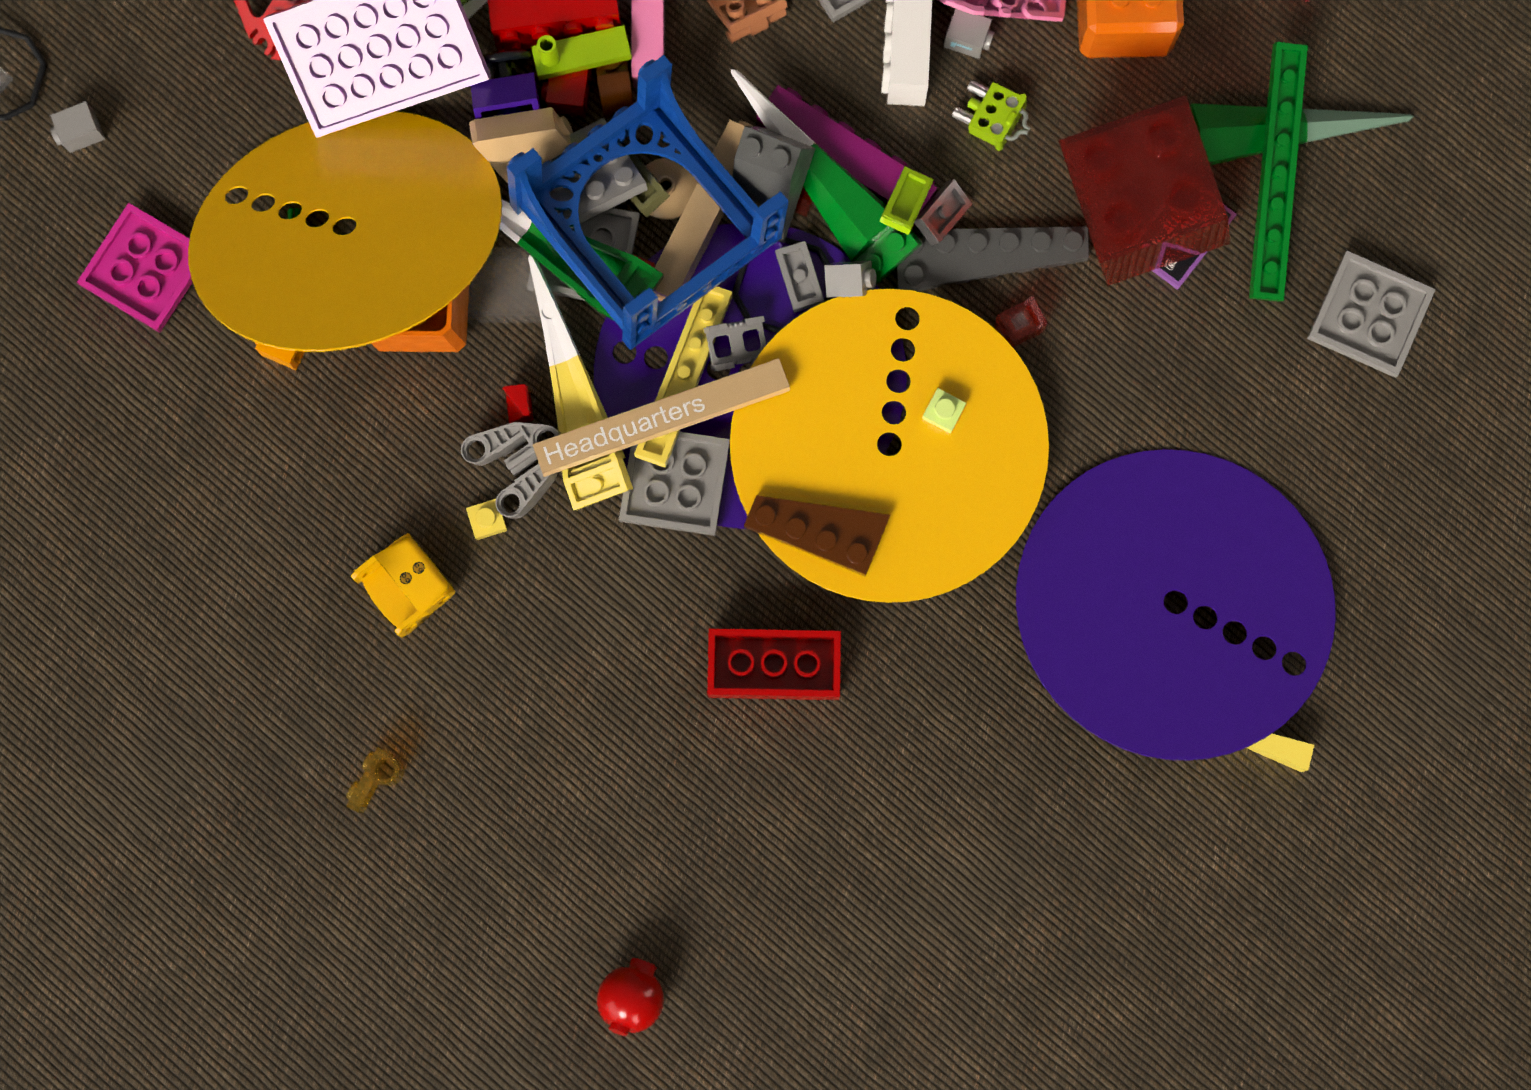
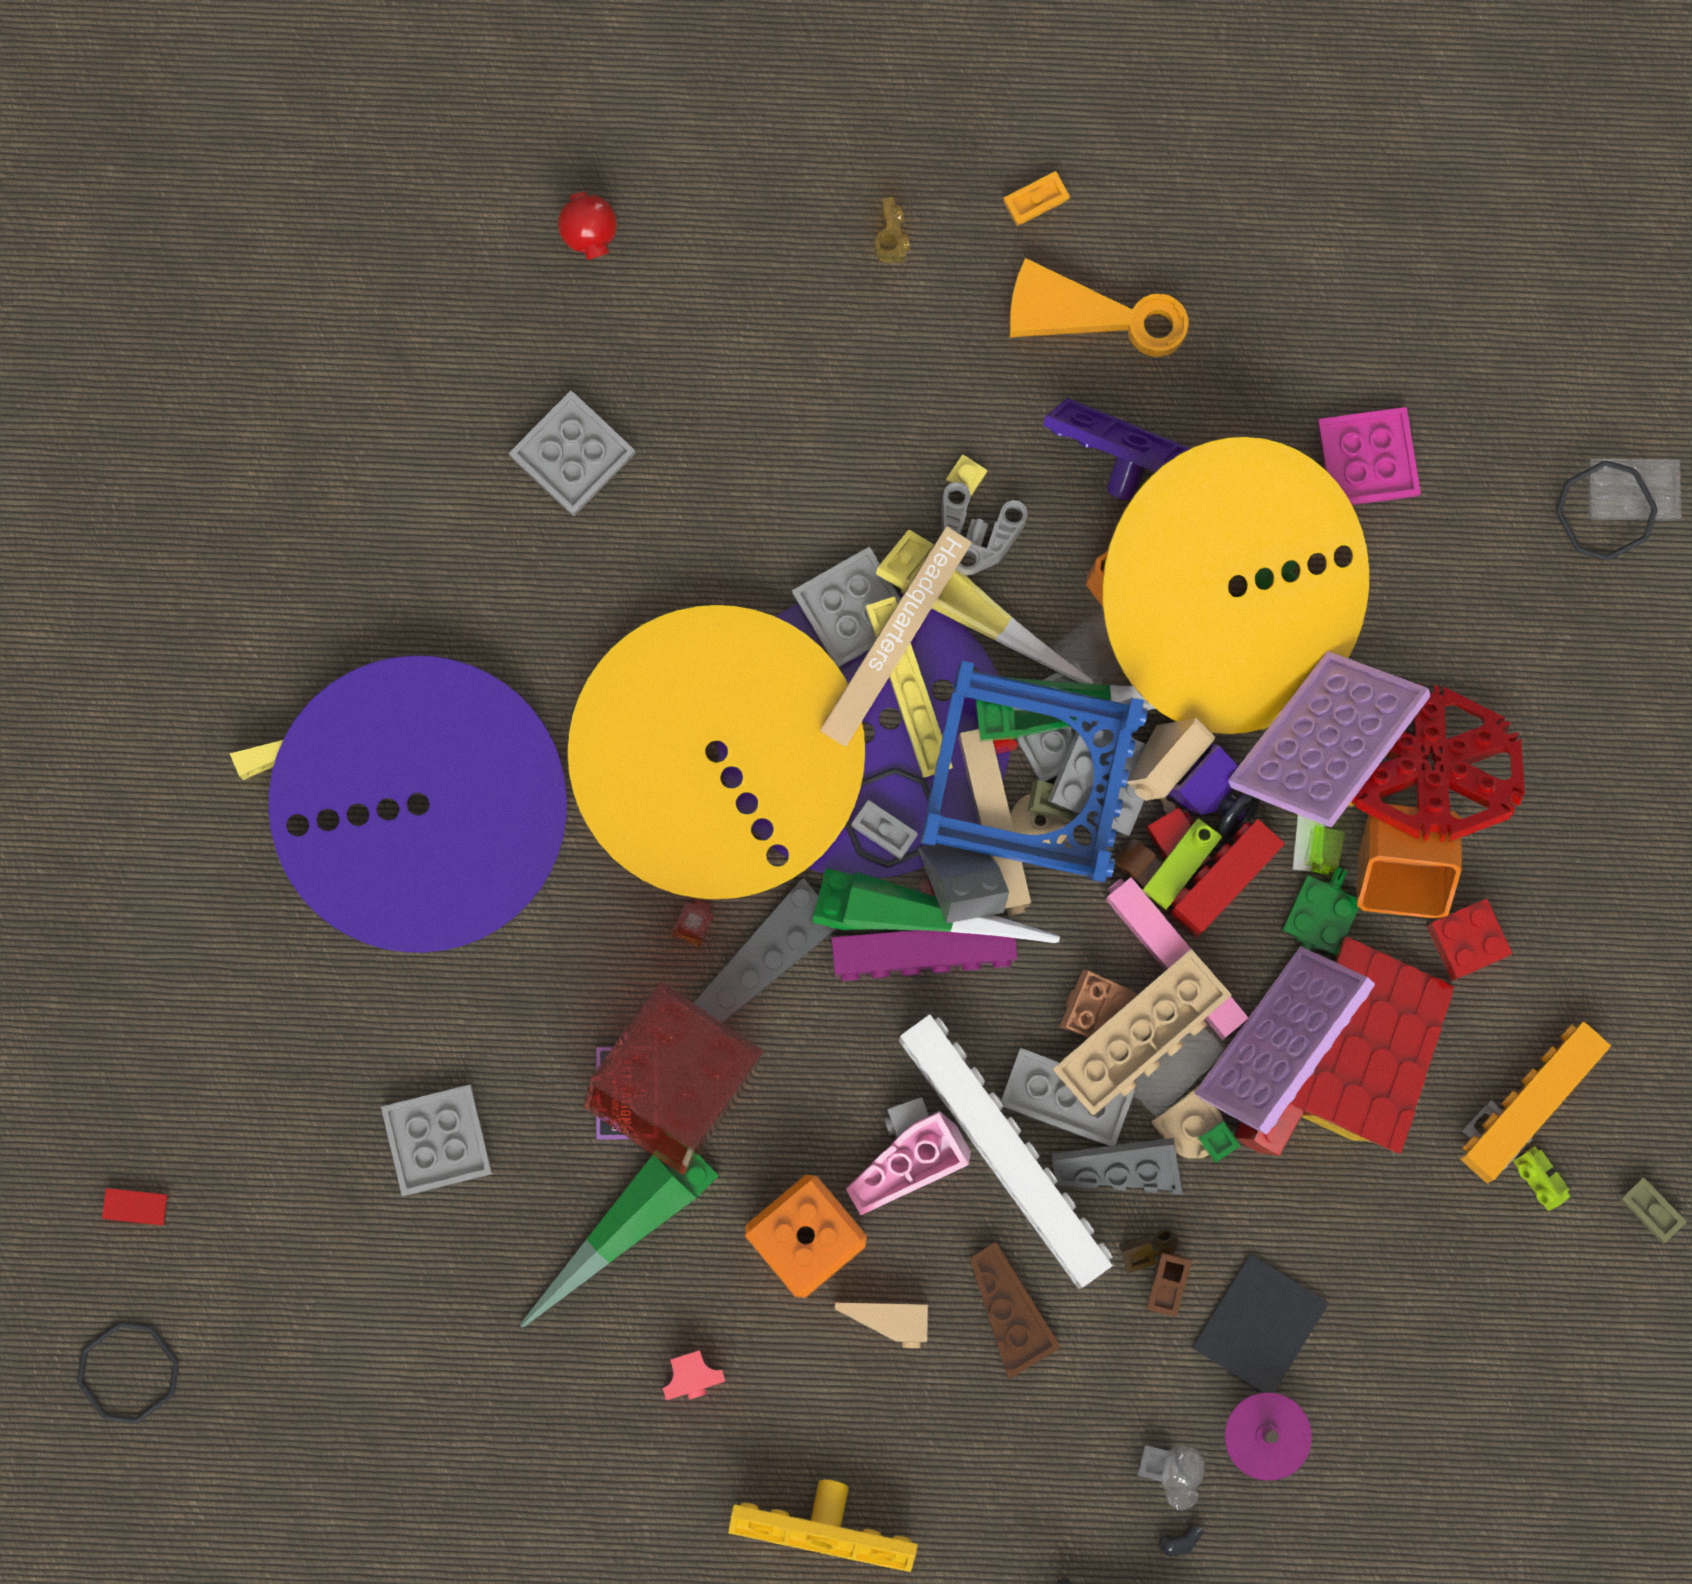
camera: 135 degrees right, 0 degrees up
light grey brick [50,101,105,153] -> none
yellow piece [351,533,456,638] -> none
red slope [502,384,534,423] -> none
light grey piece [703,316,766,371] -> none
red brick [707,629,841,700] -> none
reddish brown wing [744,495,890,576] -> none
light grey brick [824,261,876,298] -> none
lime tile [879,166,934,235] -> none
flat silver plate [914,179,972,246] -> none
yellowish green plate [922,388,966,434] -> none
lime piece [952,80,1030,151] -> none
green plate [1249,42,1308,302] -> none
none -> light grey plate [508,391,636,517]
none -> light orange plate [1003,171,1070,226]
none -> light orange piece [1009,258,1189,357]
none -> dark purple plate [1043,398,1190,500]

